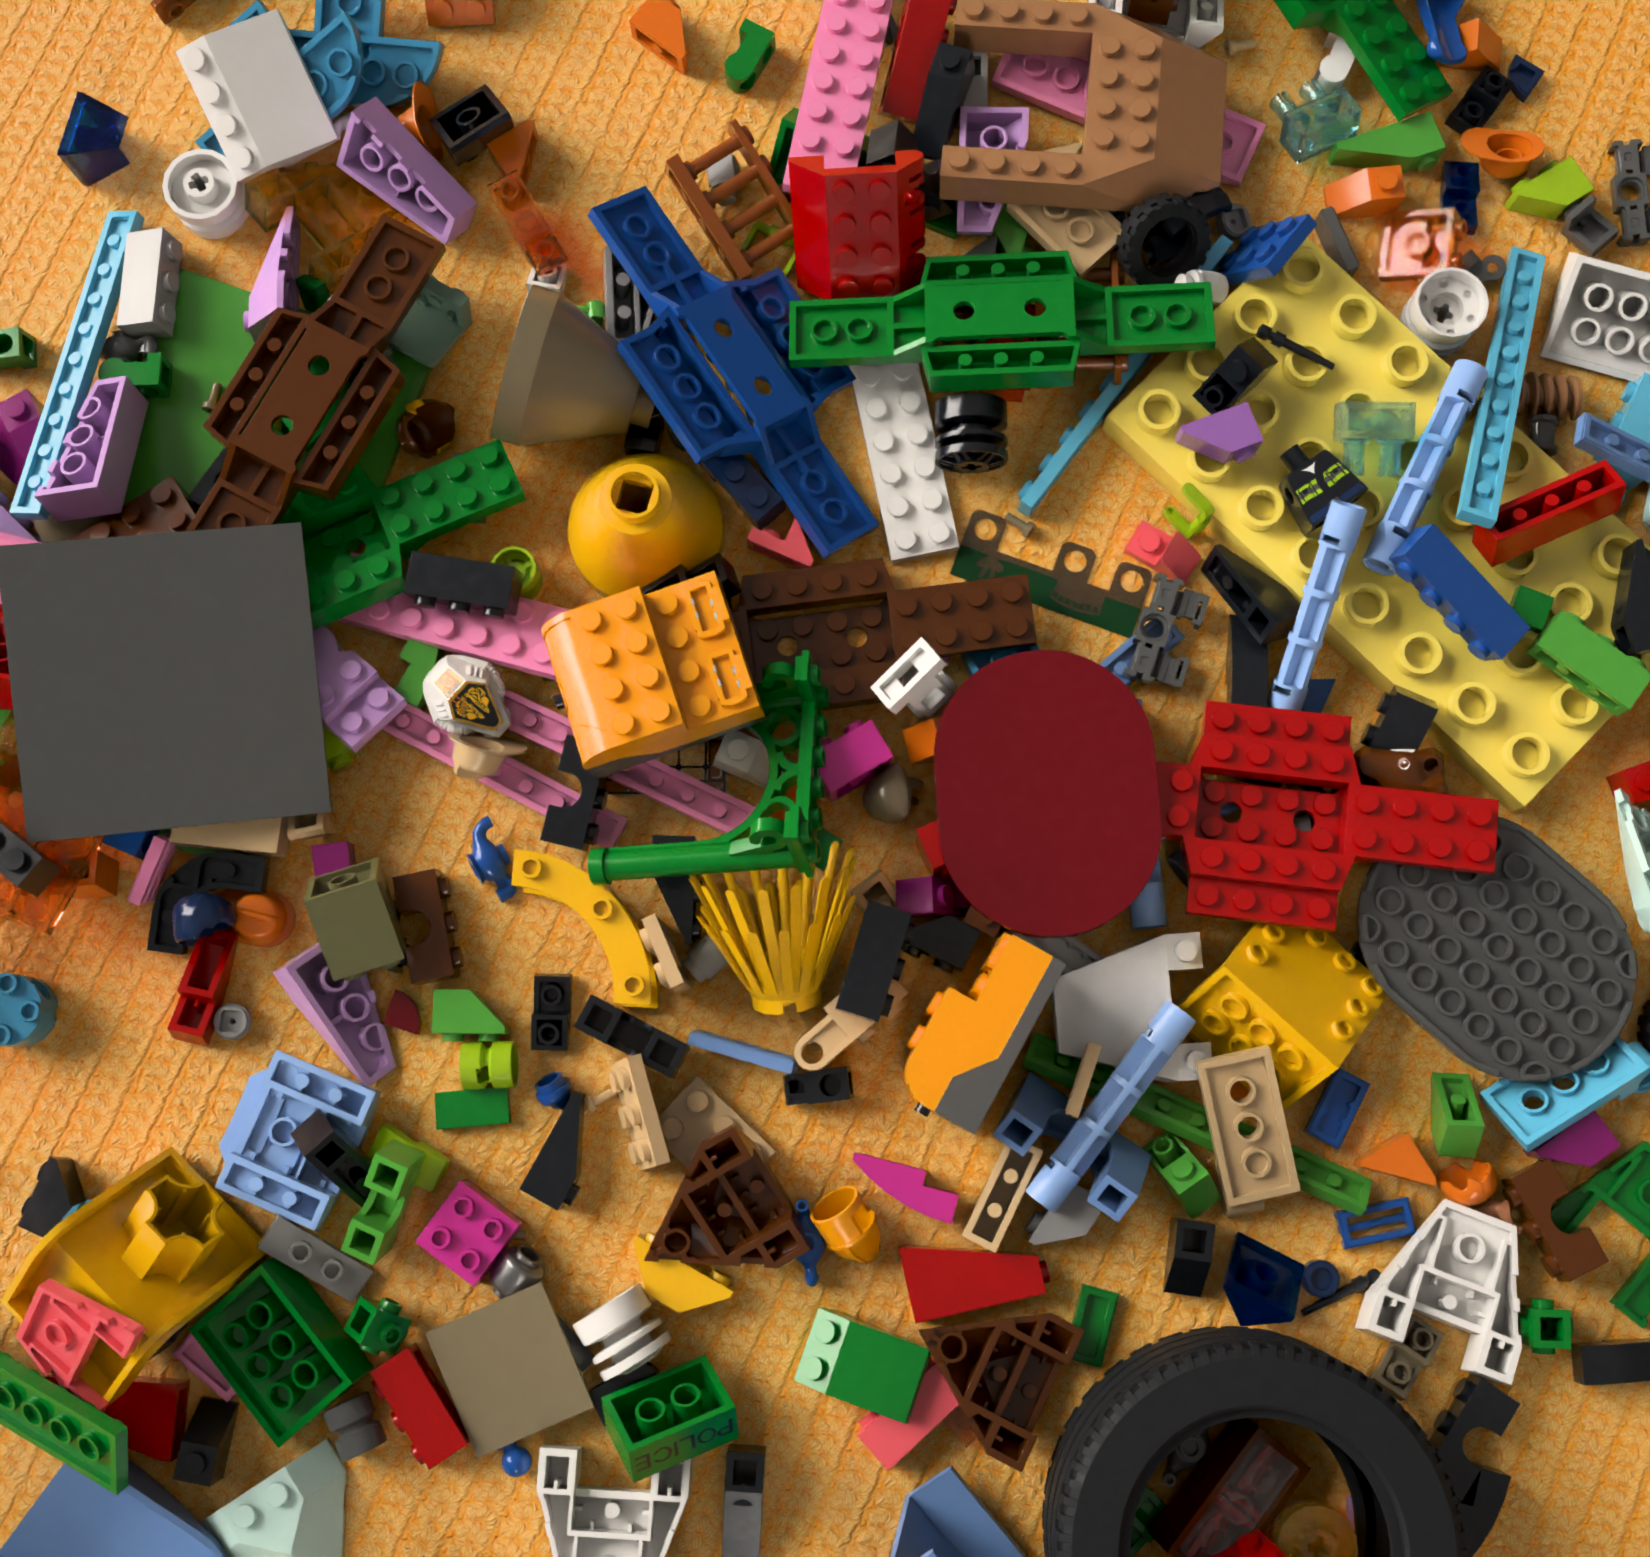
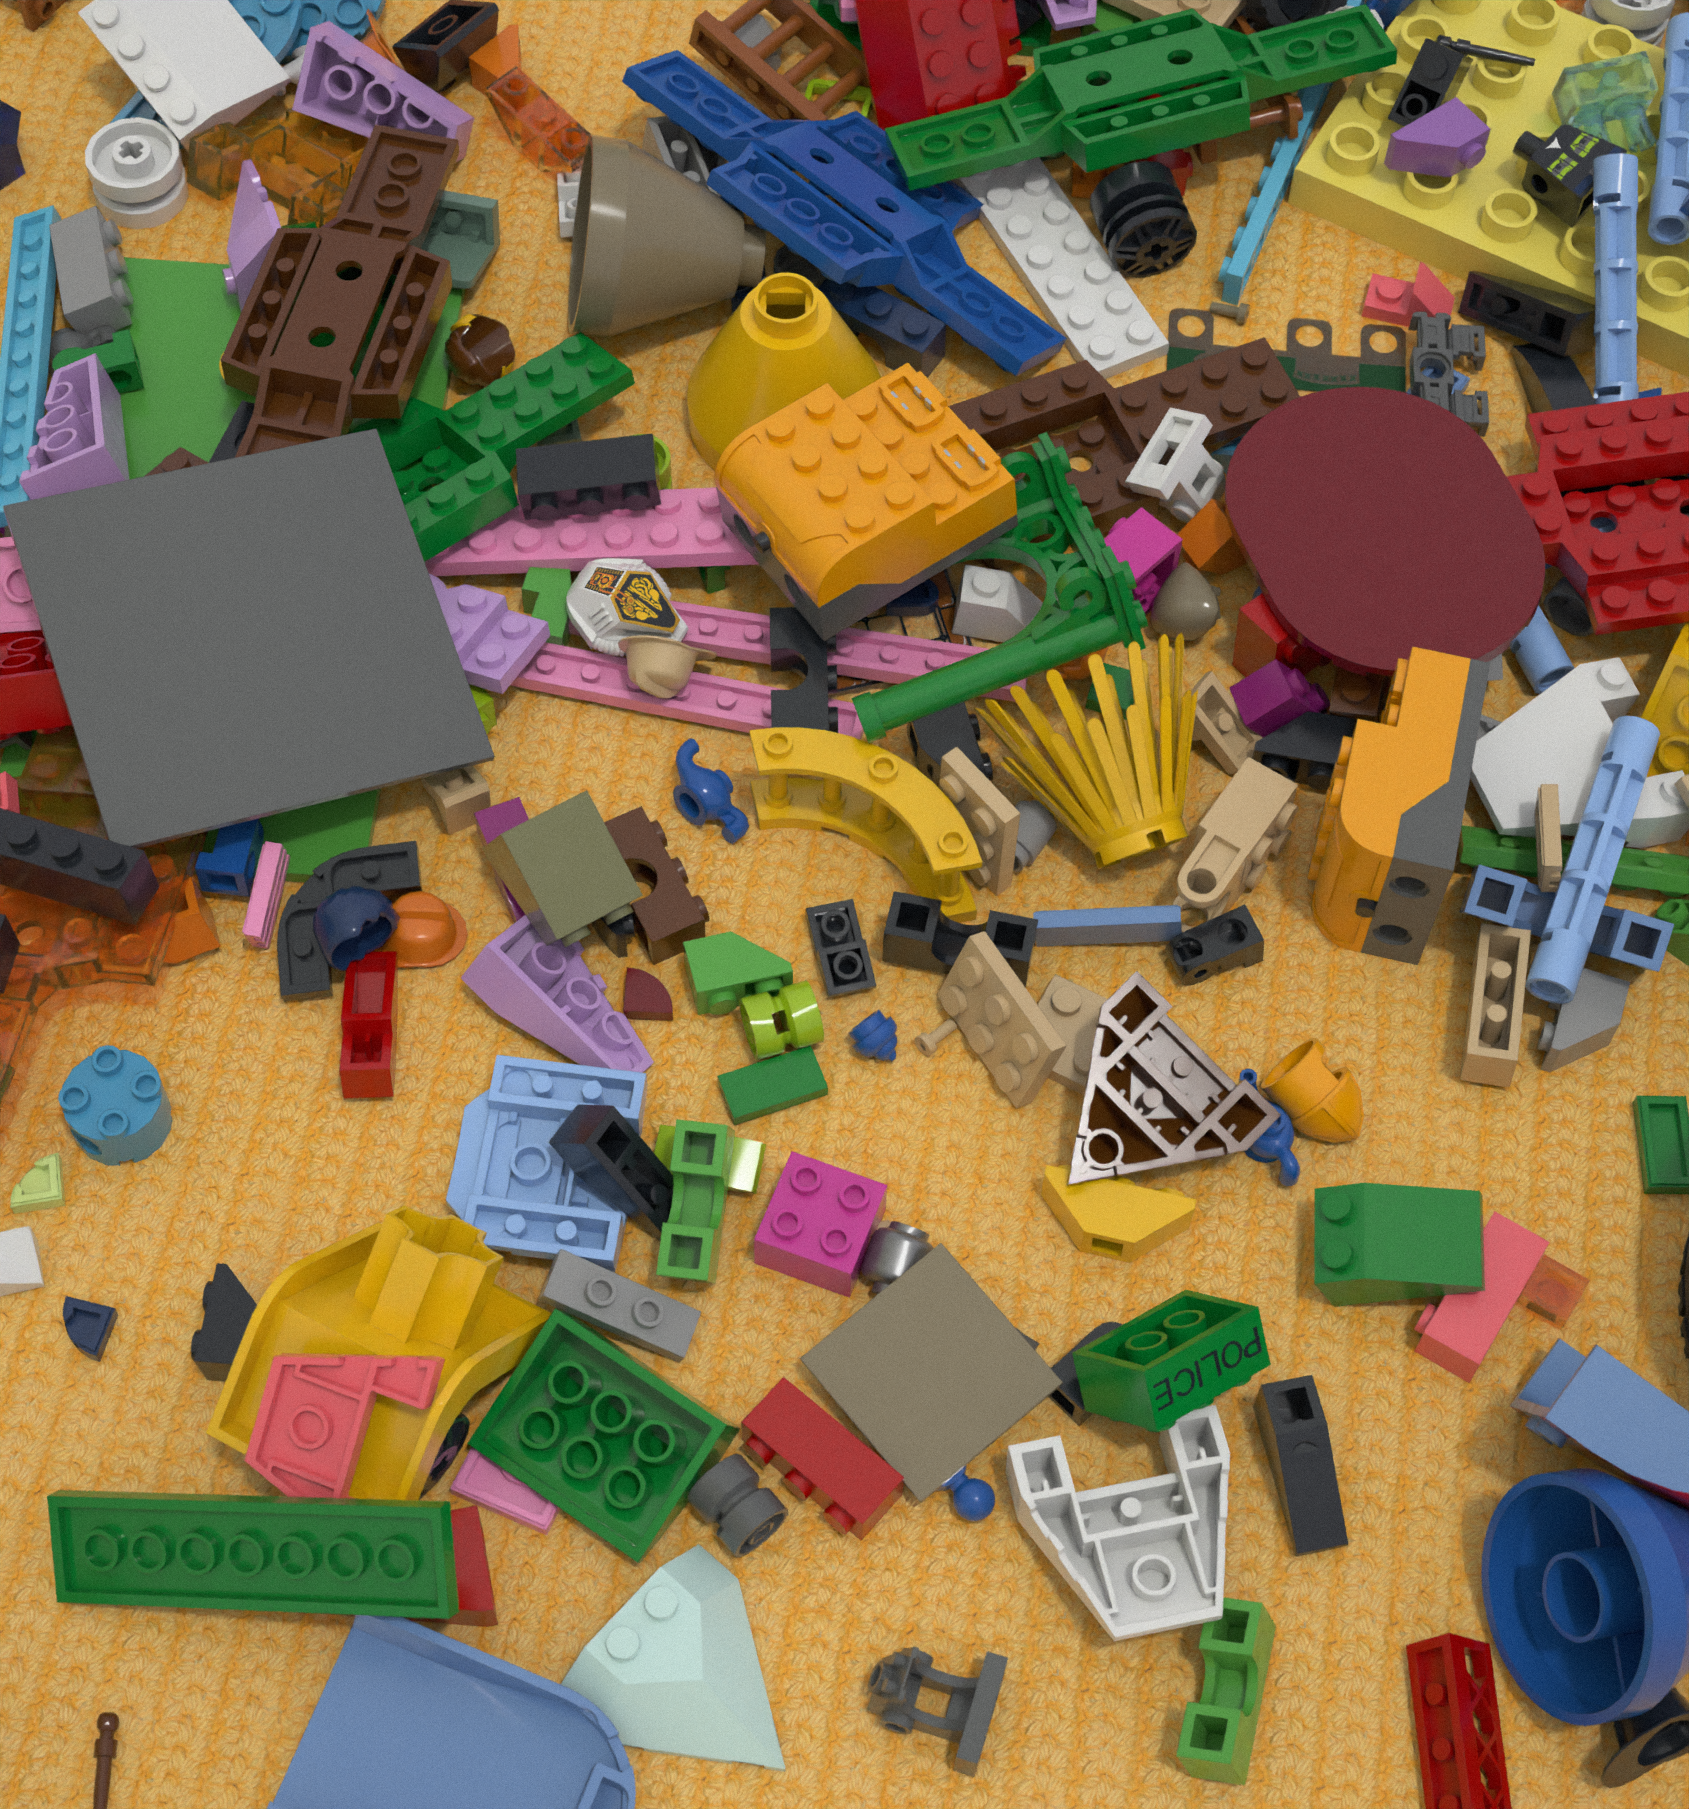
camera: 20 degrees left, 20 degrees down
tan brick [169,817,289,858] -> none
black slope [173,1396,240,1487] -> none
dark tan piece [201,382,222,414] -> none
light grey tile [213,1003,253,1040] -> none
green brick [343,1295,412,1355] -> none
black slope [519,1091,585,1211] -> none
white wheel [572,1283,672,1382] -> none
coral slope [747,518,814,569] -> none
black brick [835,900,916,1023] -> none
dark pink slope [853,1152,959,1224] -> none
red slope [898,1245,1050,1323] -> none
reddish brown wedge [918,1313,1085,1472] -> none
lime piece [1163,482,1215,539] -> none

